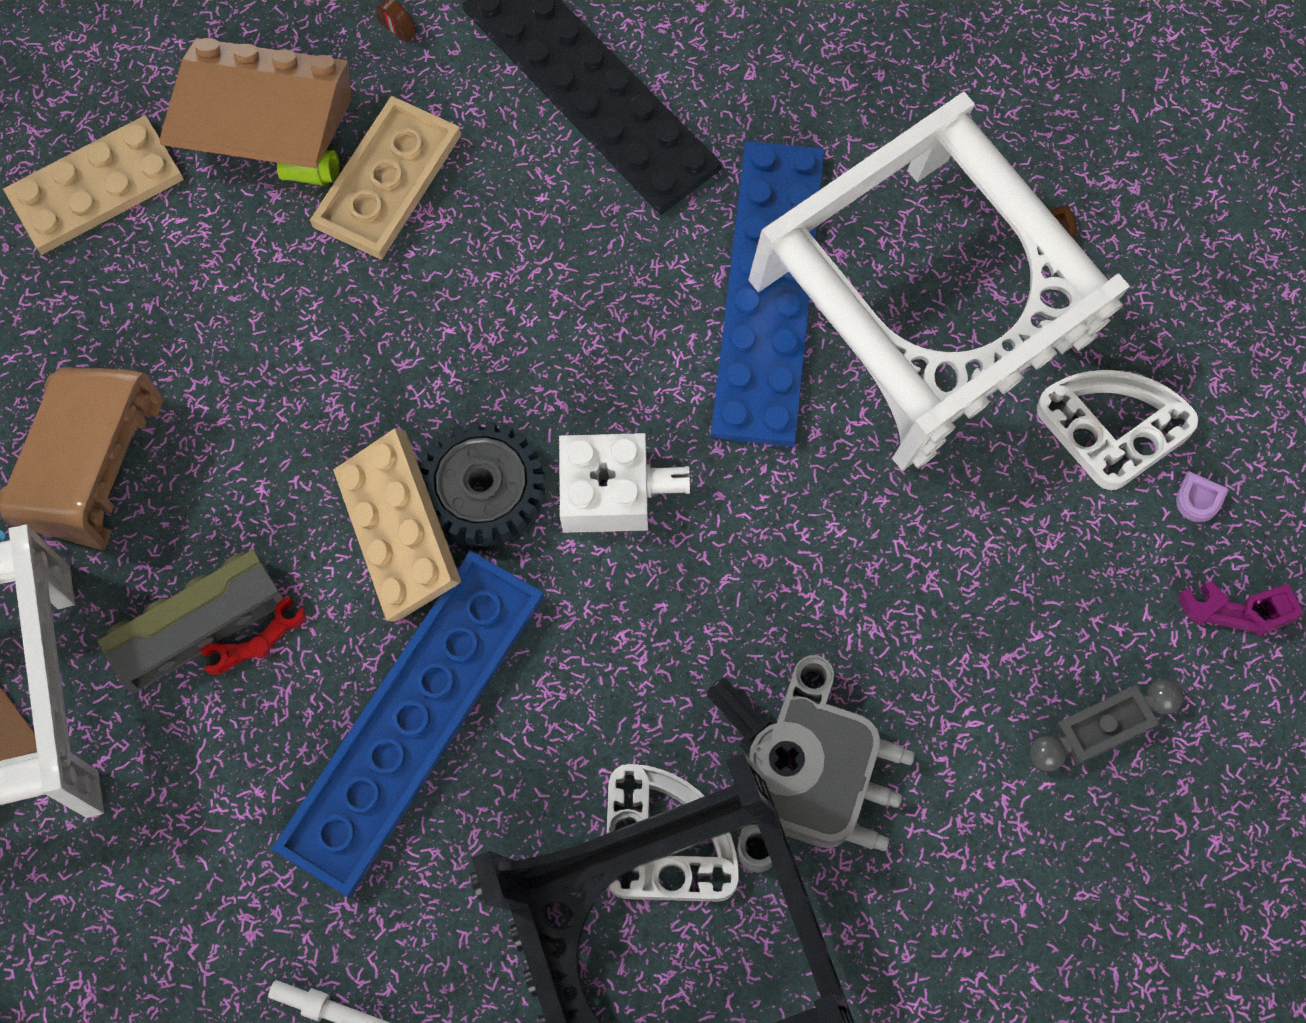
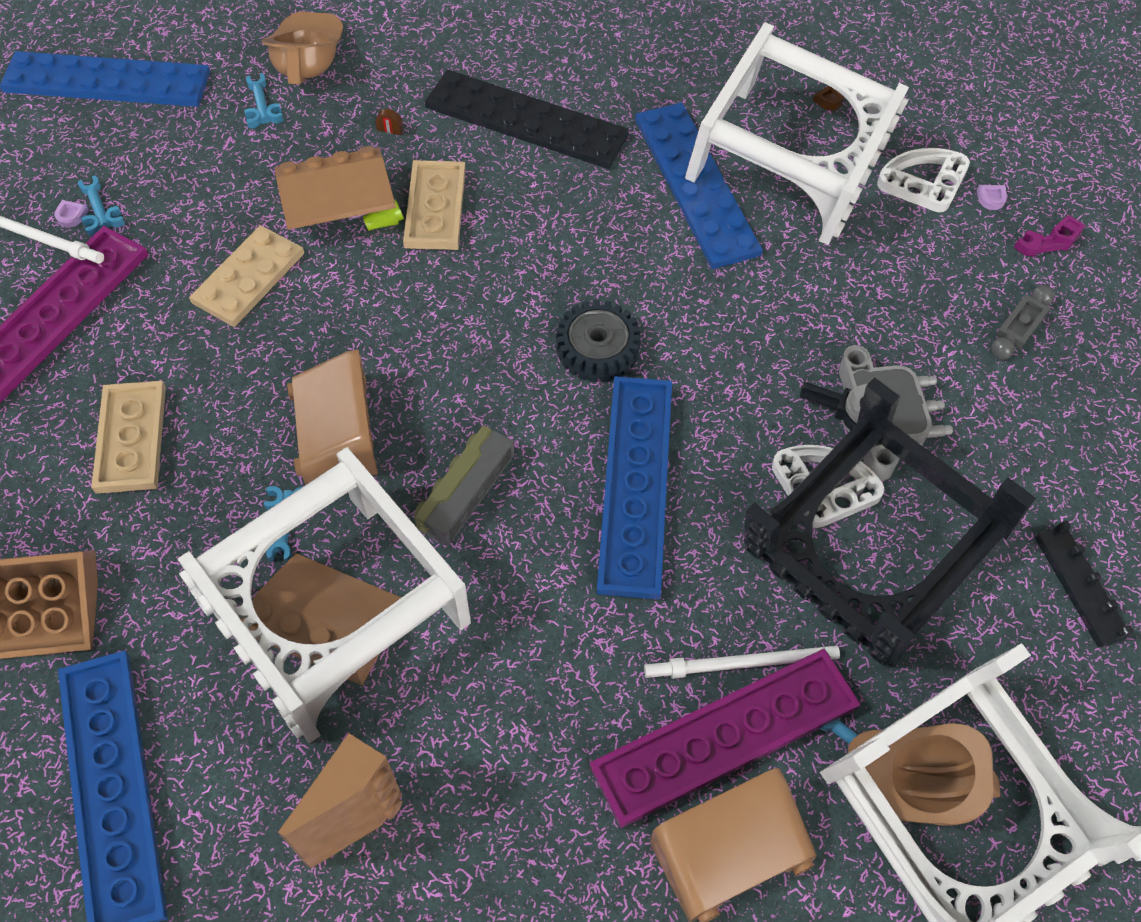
camera: 30 degrees left, 10 degrees down
red piece [200,597,306,675] -> none
tan plate [333,428,461,622] -> none
white brick [559,433,690,533] -> none

